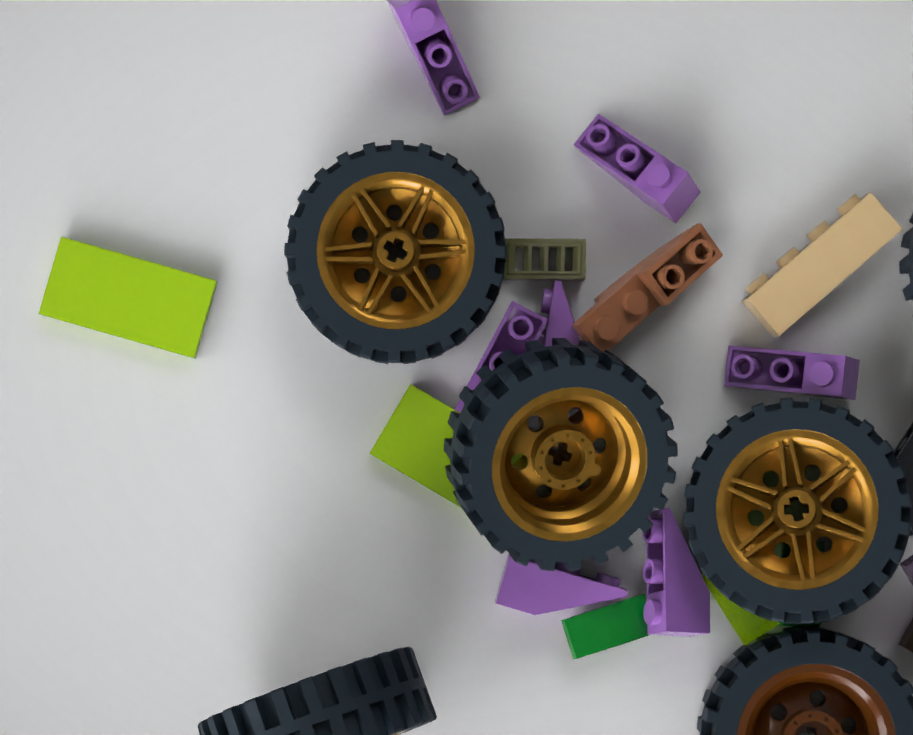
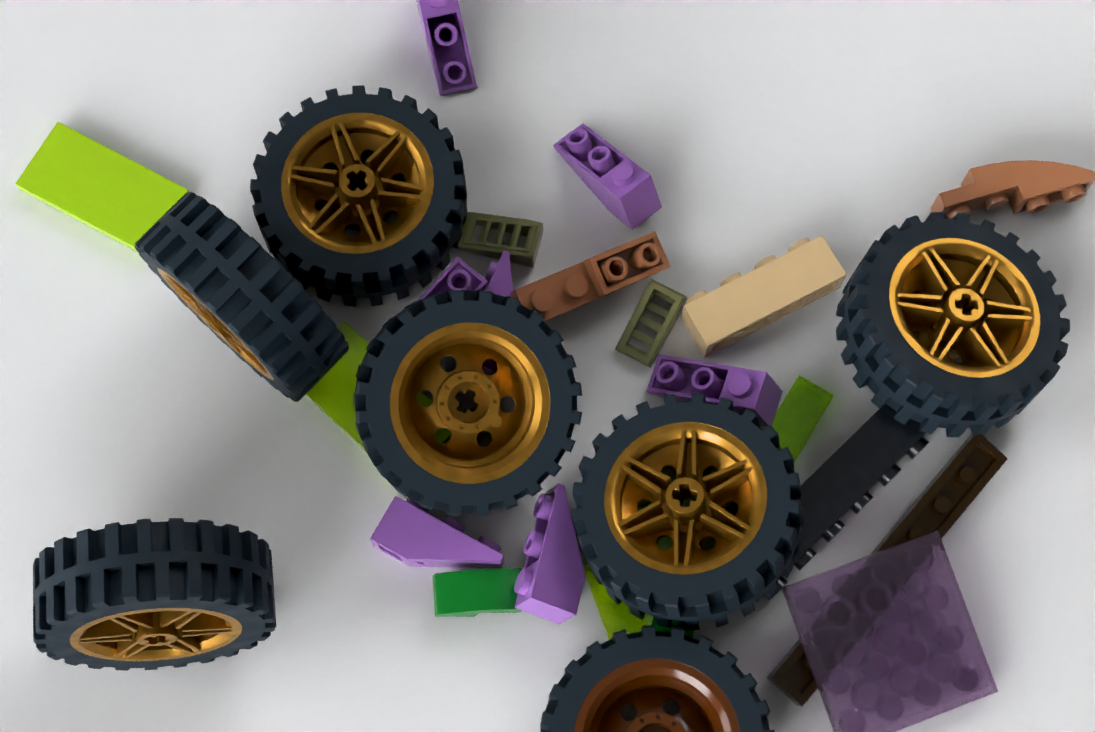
camera: 15 degrees right, 15 degrees down
none -> black wheel [135,192,349,402]
none -> olive slope [615,279,688,368]
none -> clear neon green tile [772,375,834,462]

